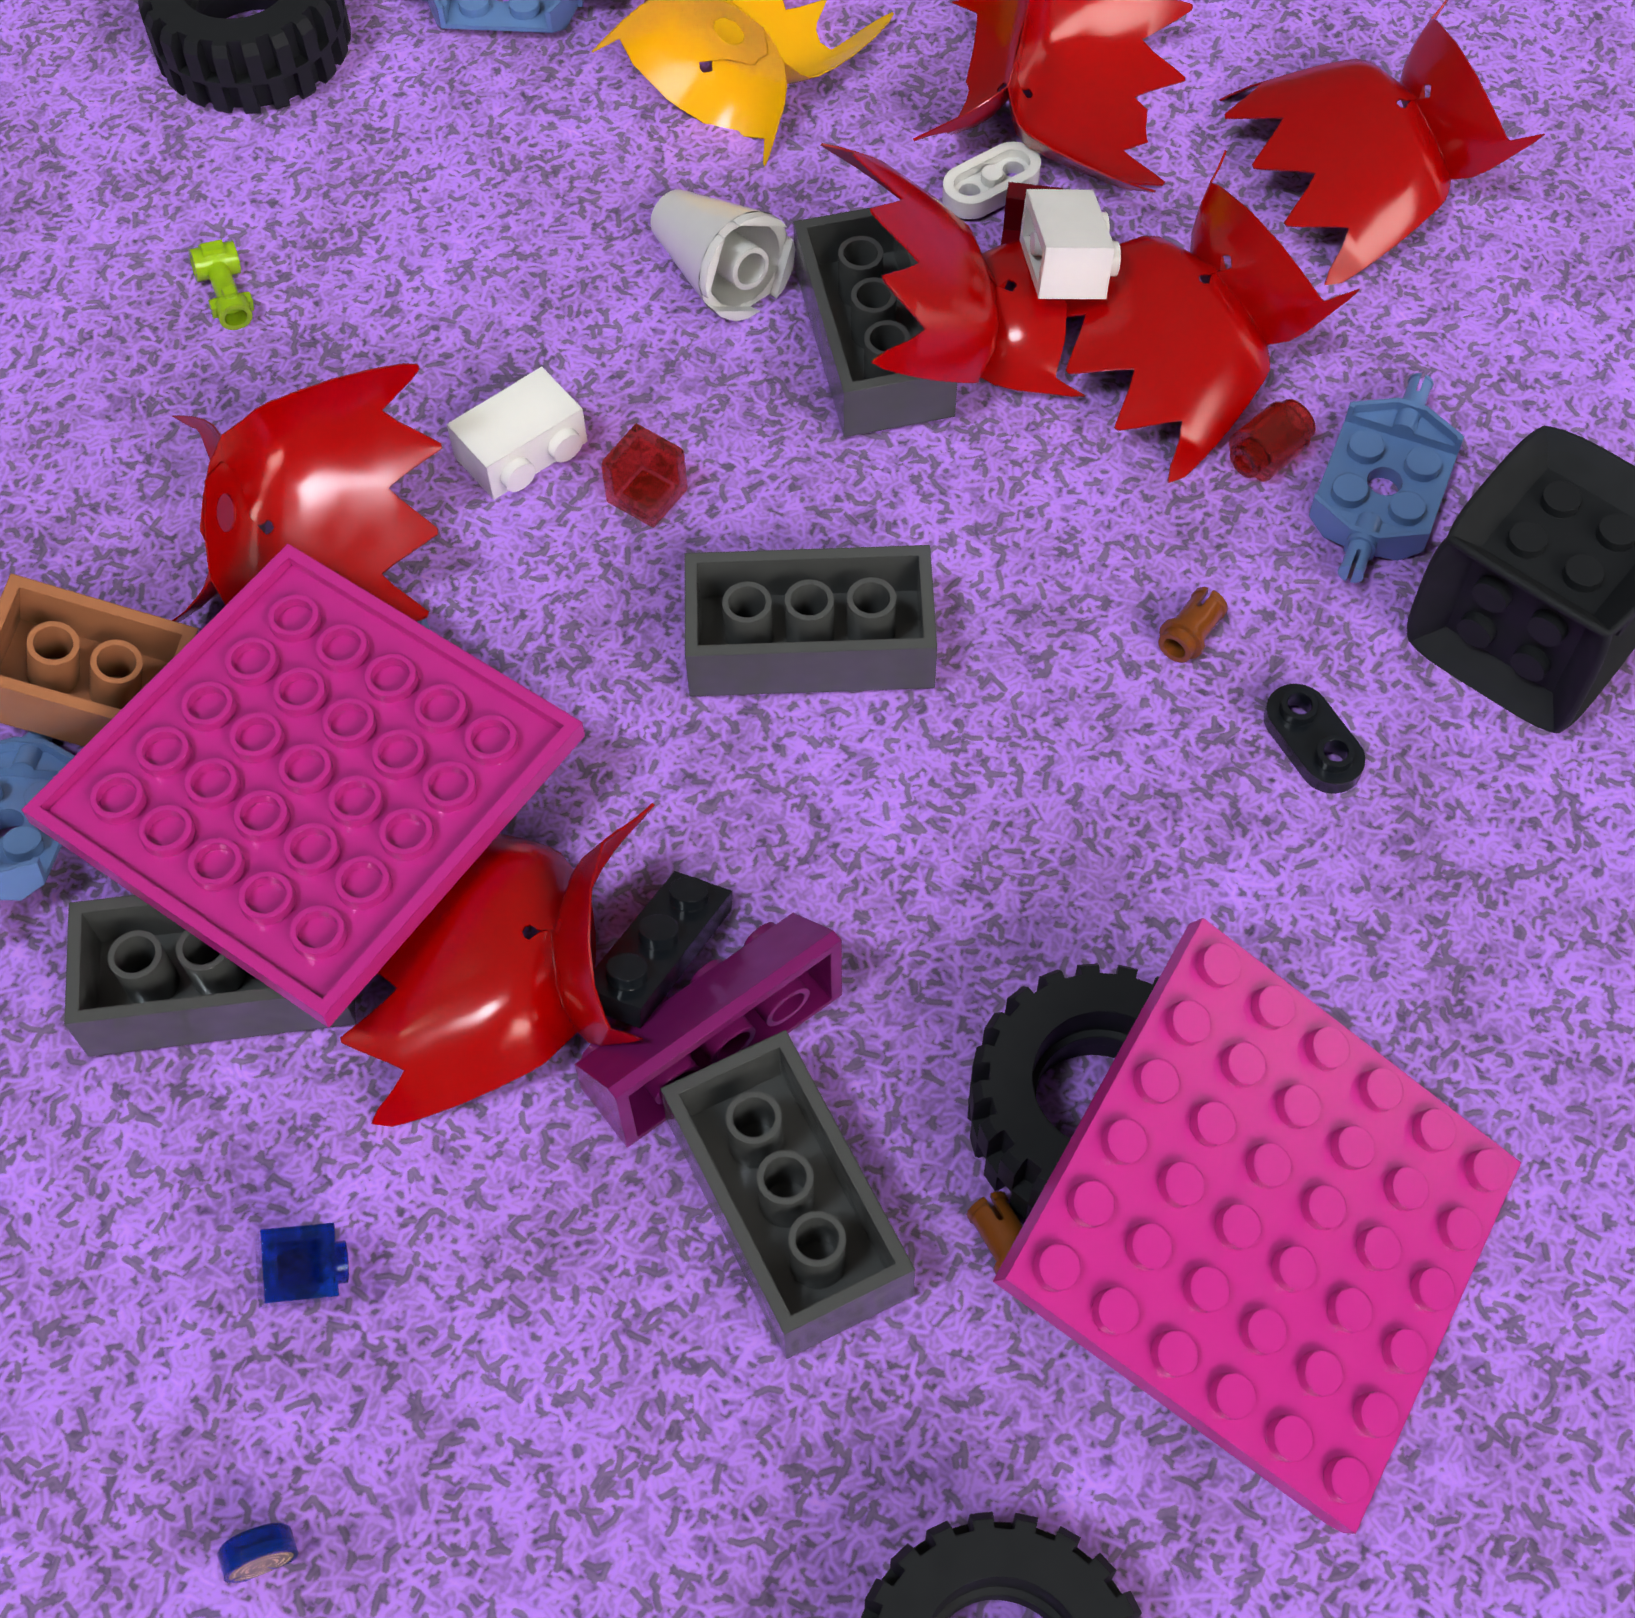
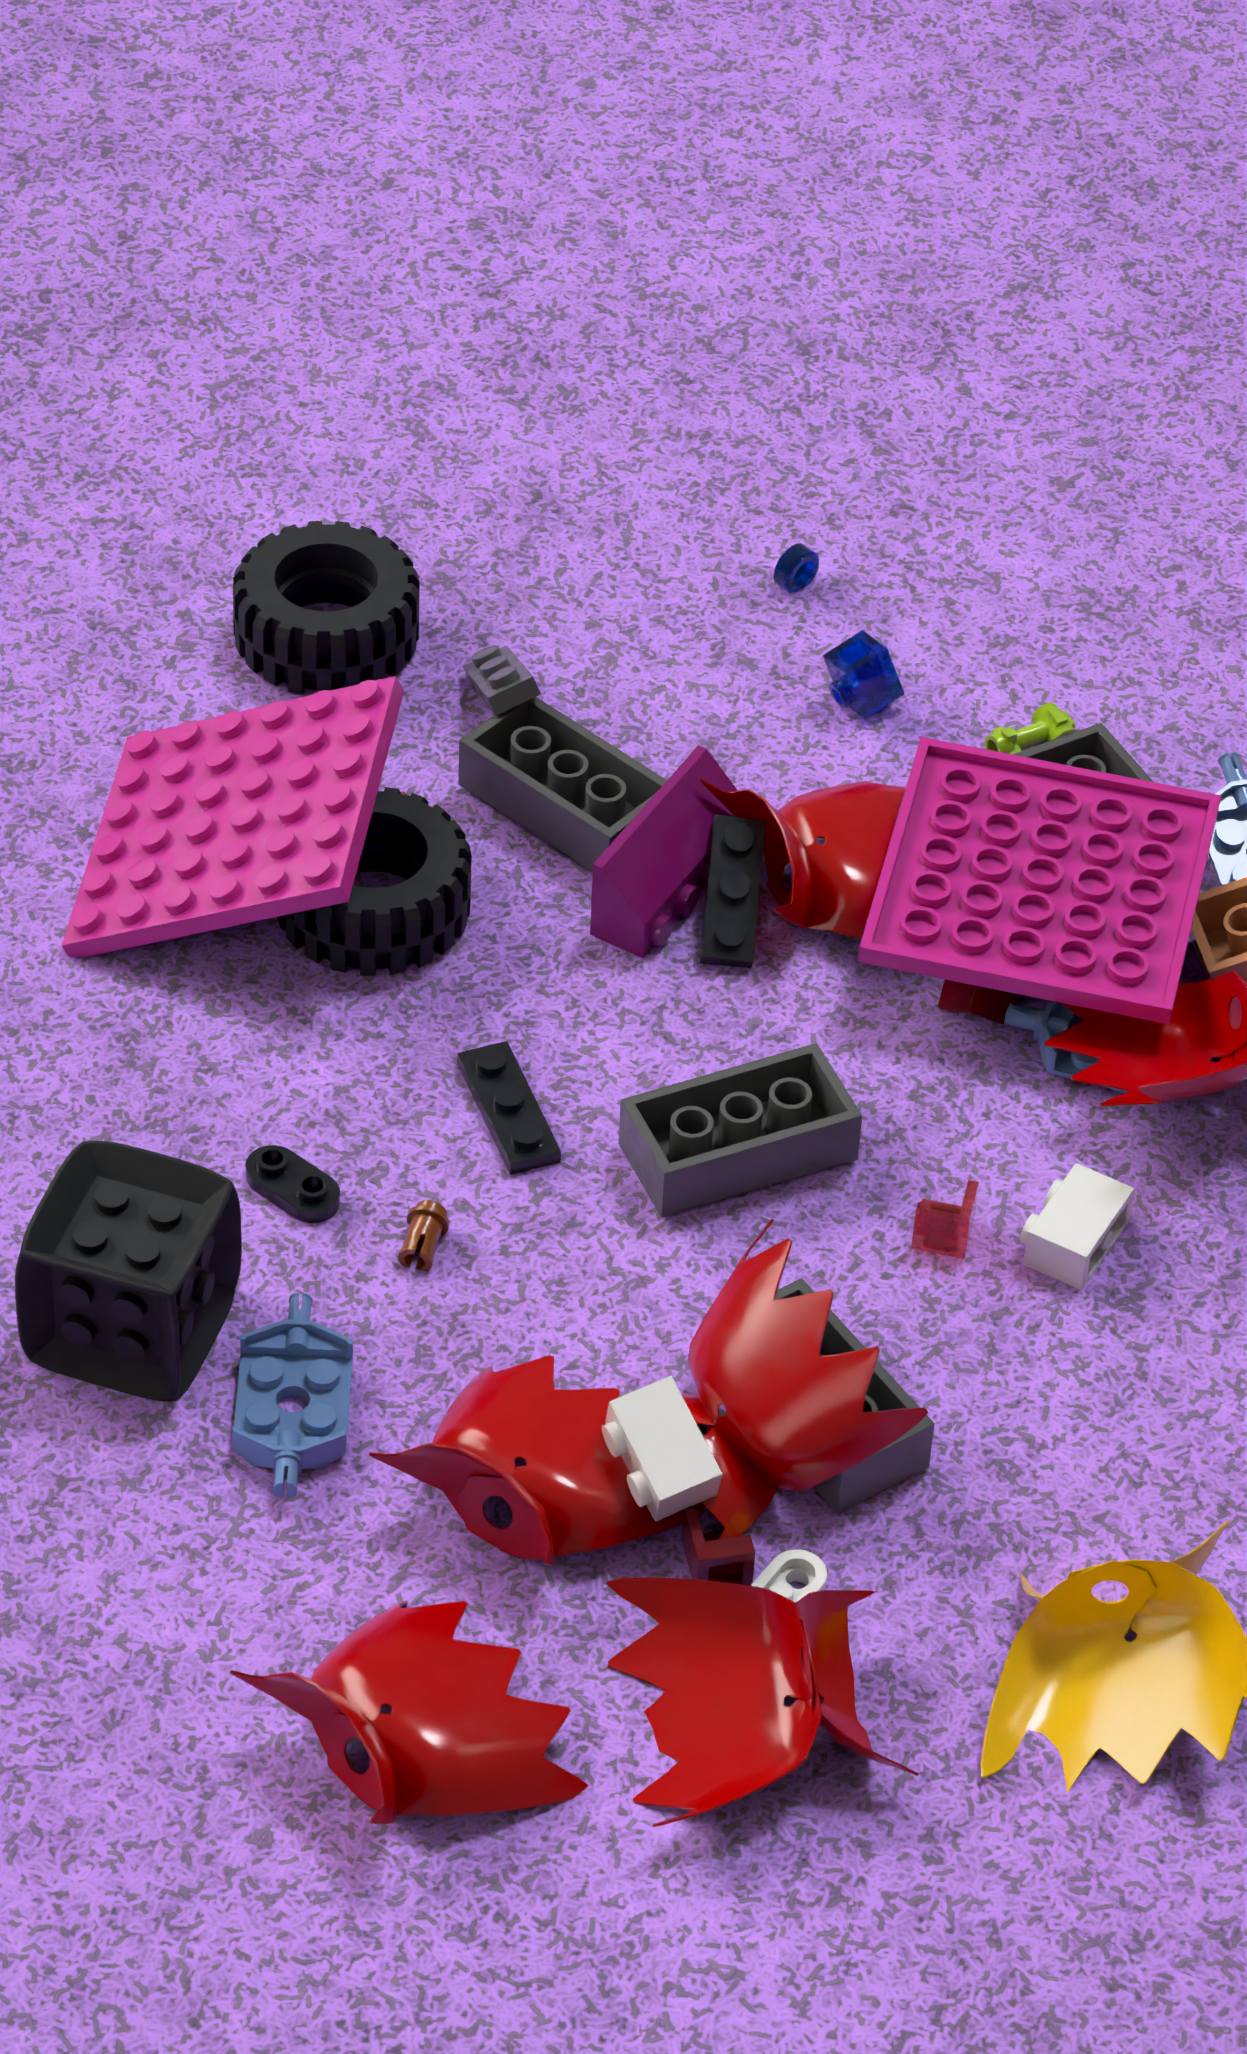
camera: 155 degrees right, 15 degrees down
white cone [650,189,796,321] -> none
clear red brick [1229,399,1316,482] -> none
none -> black plate [457,1041,561,1175]
none -> dark grey plate [462,645,541,716]
none -> lime bar [984,702,1076,754]

